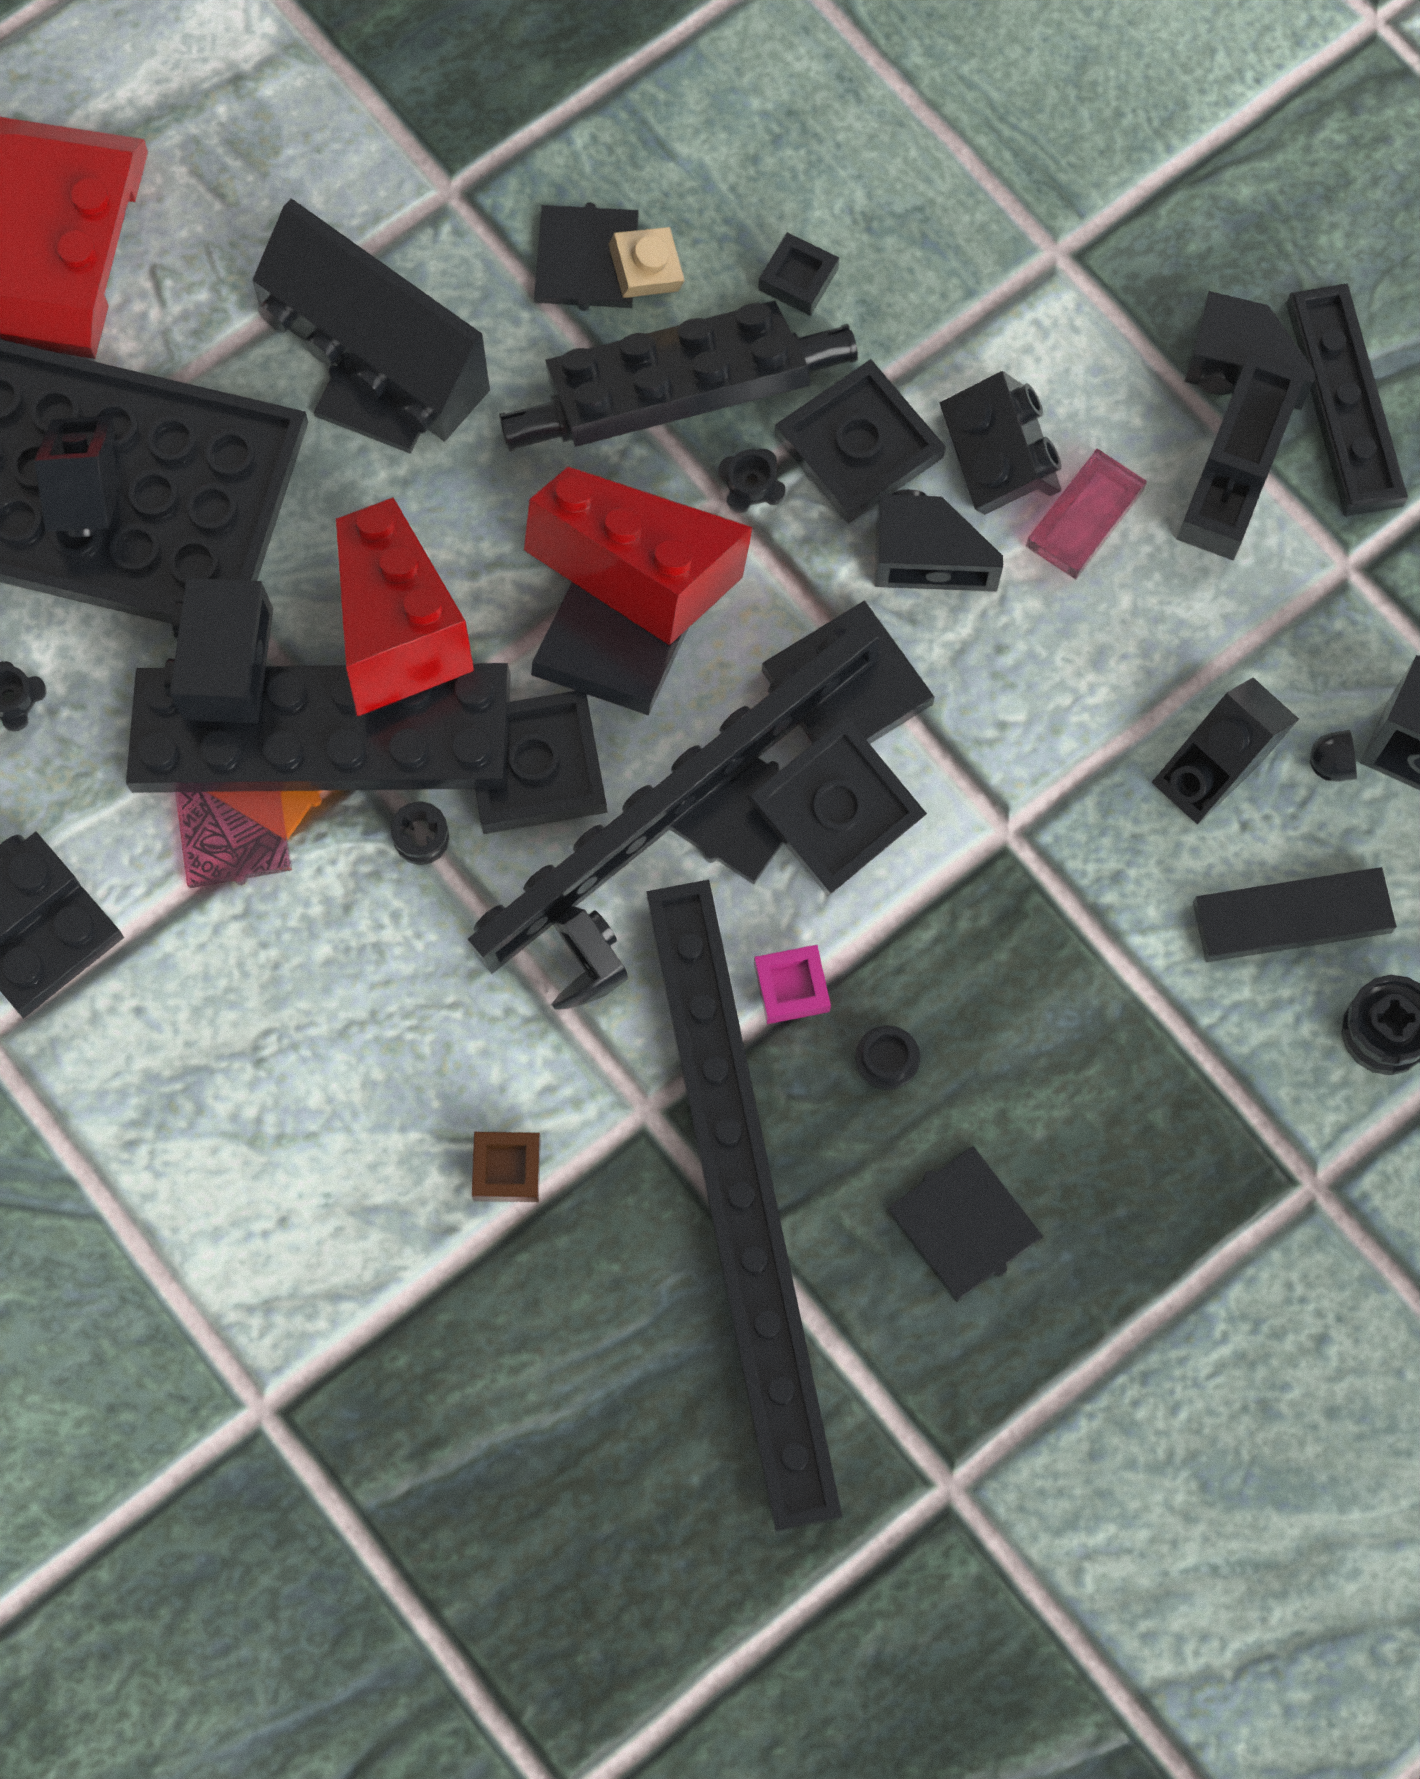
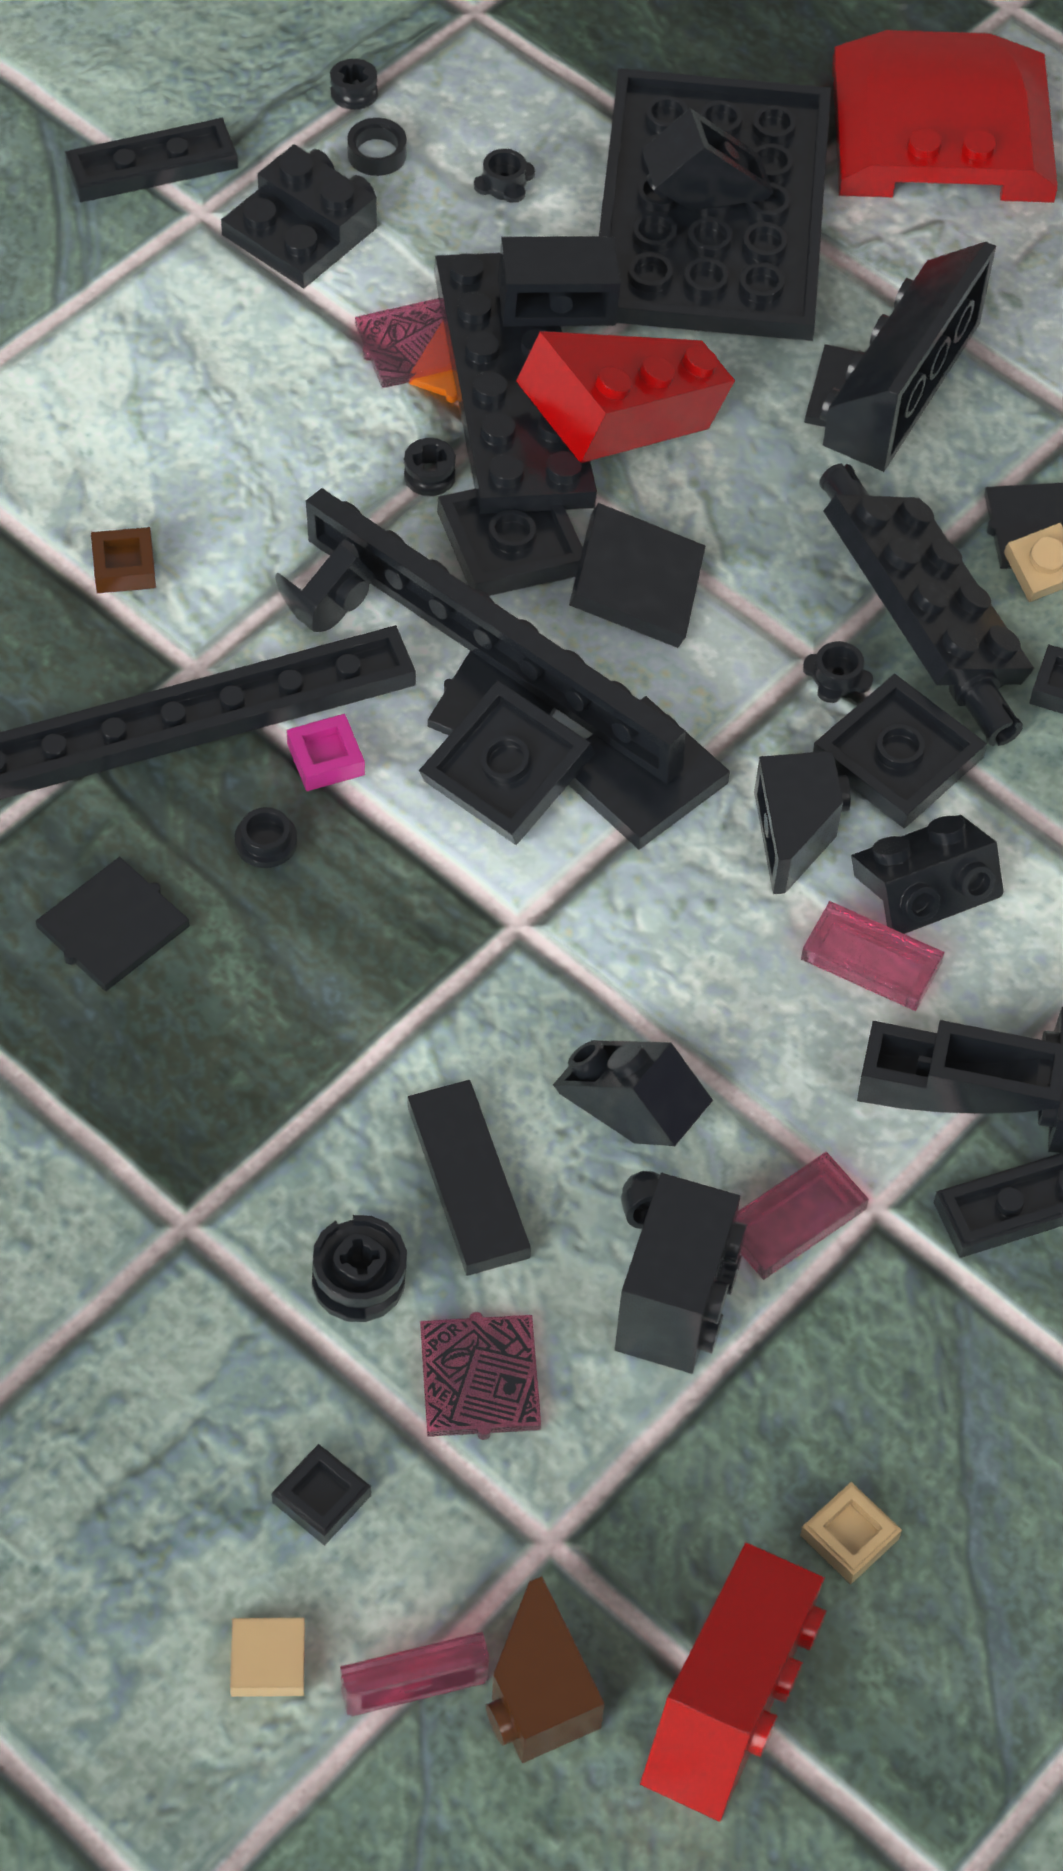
camera: 80 degrees right, 15 degrees down
red wedge [524,467,753,646] -> none
none -> clear pink tile [736,1151,869,1280]

